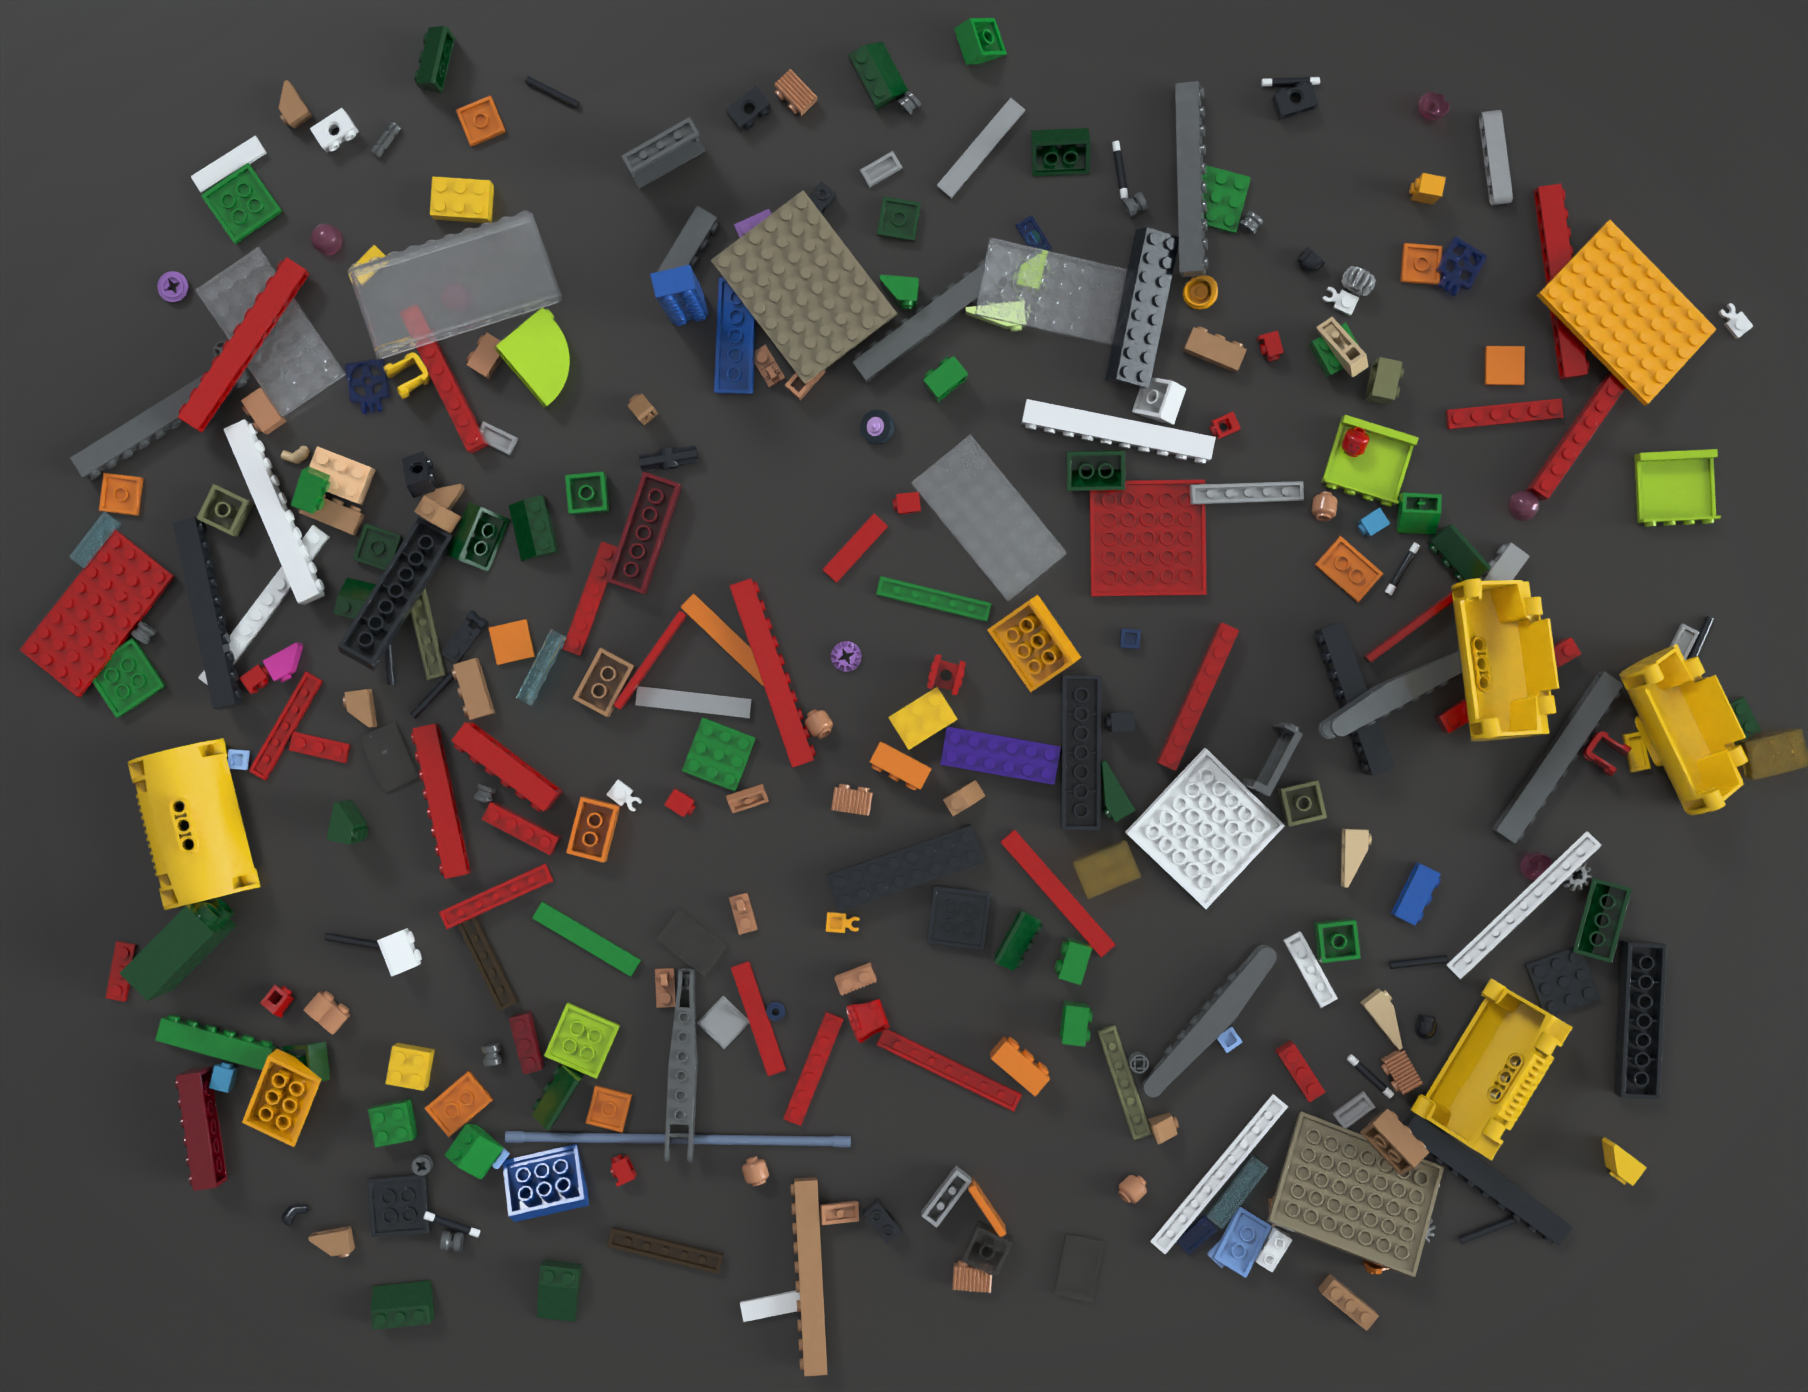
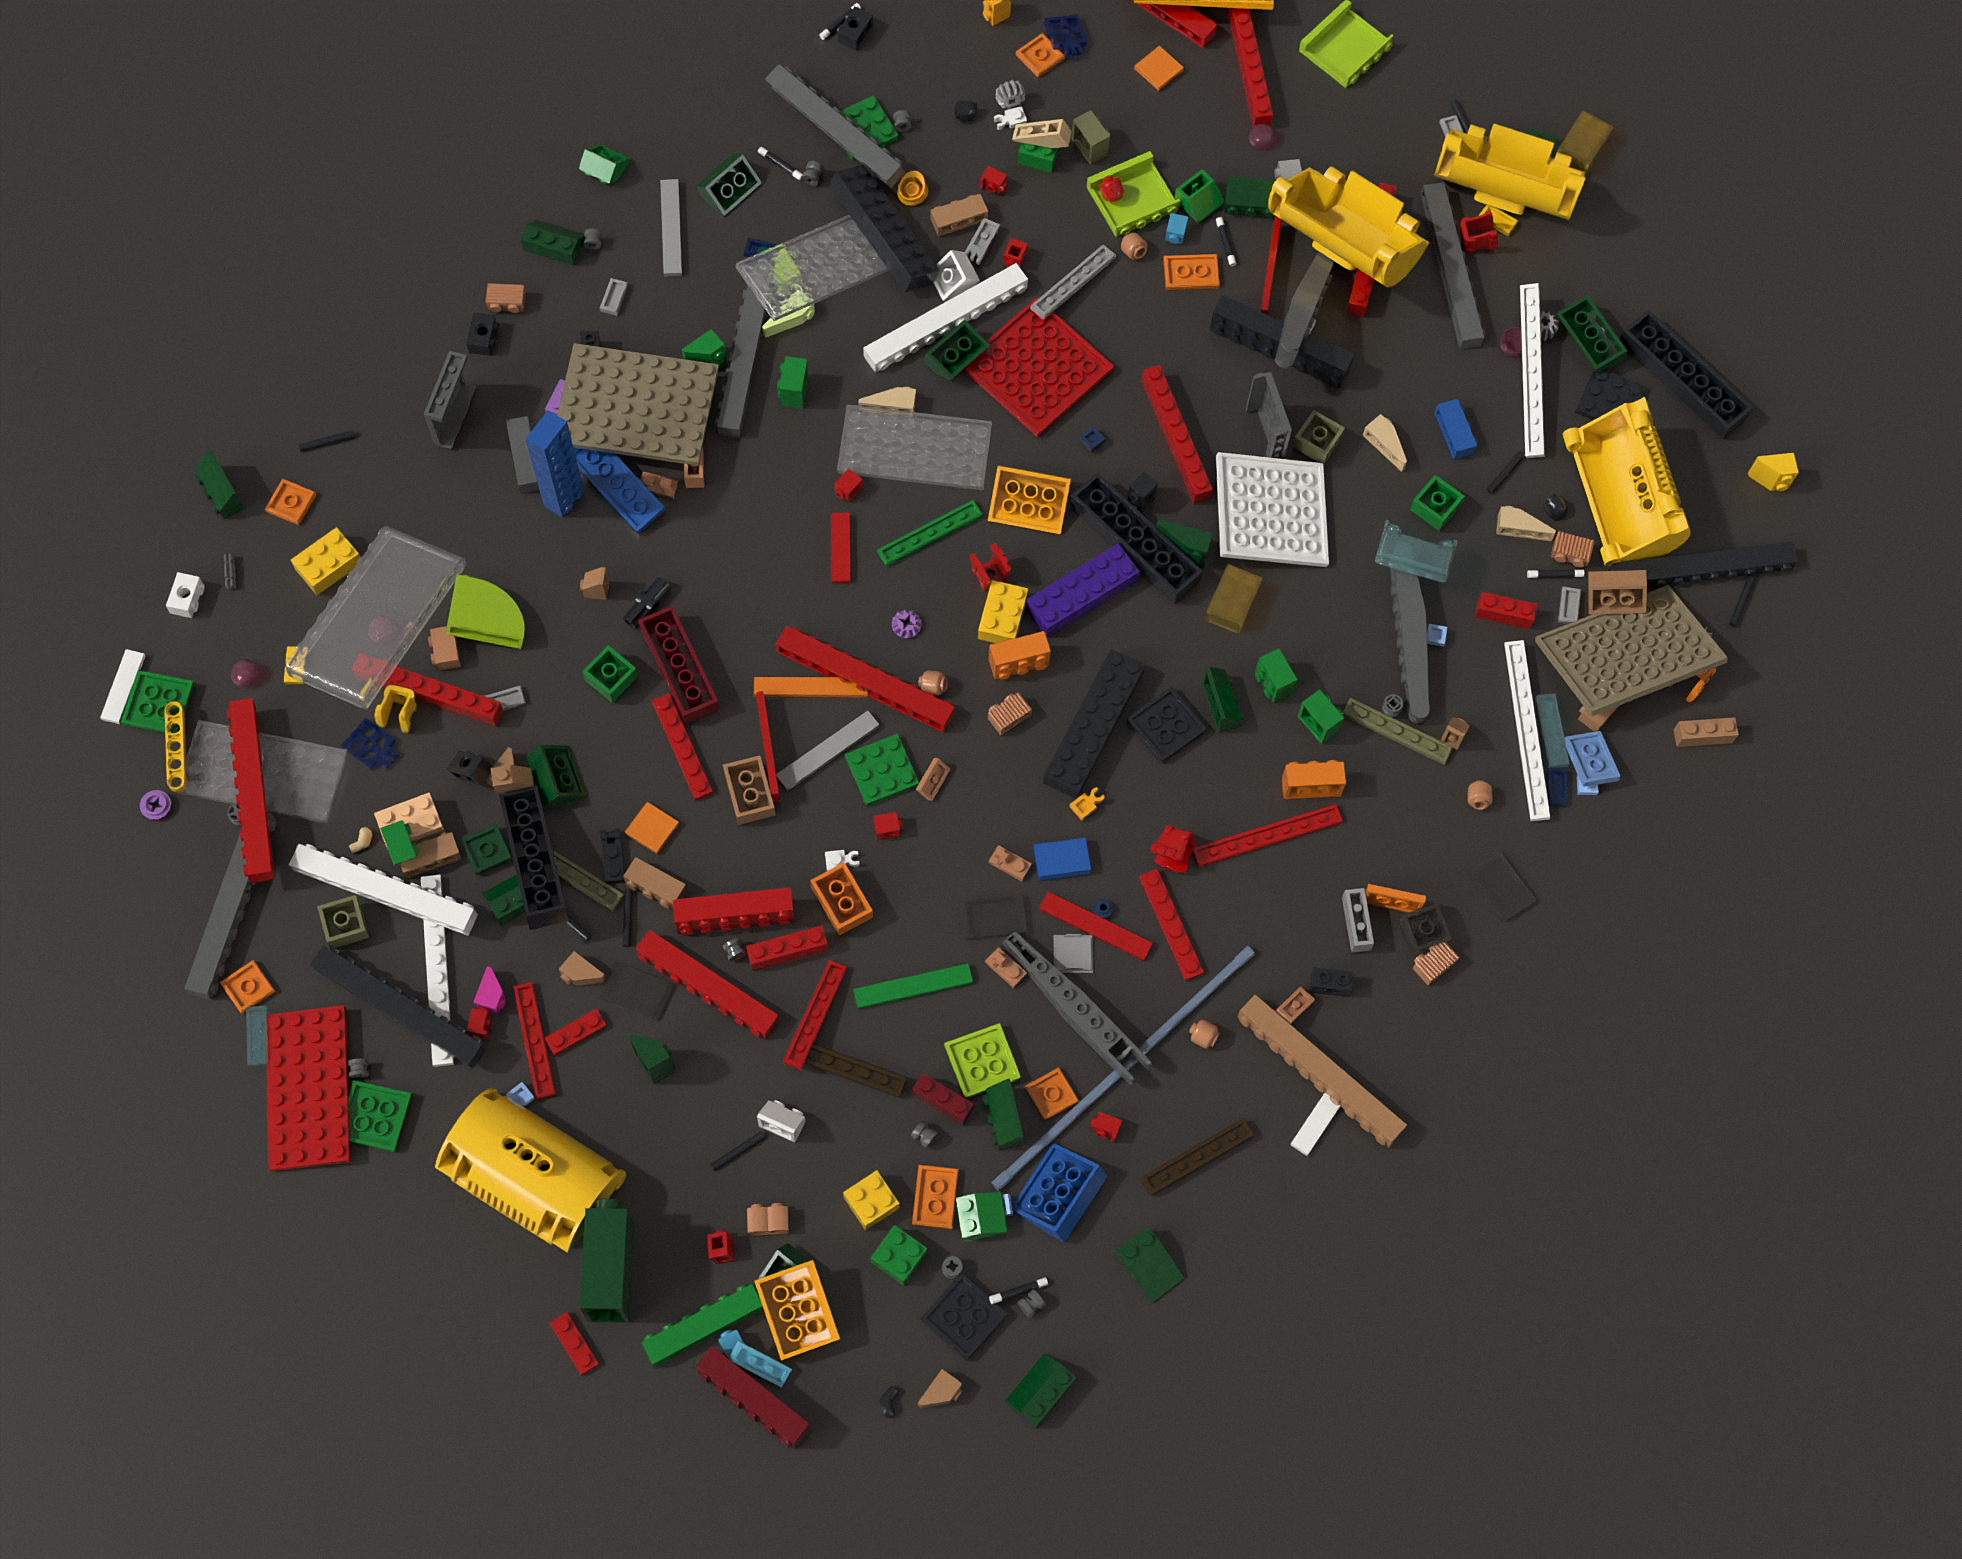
camera: 50 degrees left, 20 degrees down
nougat brick [241,388,287,434] -> none
medium nougat slope [279,80,313,129] -> none
dark green slope [508,495,559,561] -> none
clear light blue plate [516,629,566,706] -> none
nougat brick [834,962,877,995] -> none
black wheel [860,409,895,444] -> none
dark green plate [877,196,921,242] -> none
medium nougat slope [943,780,985,816] -> none
red tile [1000,829,1116,958] -> none
white brick [1255,1226,1293,1272] -> none
white tile [1283,931,1338,1008] -> none
red plate [1446,398,1564,430] -> none
none -> yellow beam [165,701,187,793]
none -> medium azure plate [728,1340,792,1388]
none -> tan slope [859,387,916,417]
none -> light grey hinge [965,218,1000,265]
none -> blue piece [1033,837,1091,881]
none -> clear light blue windscreen [1374,520,1458,582]

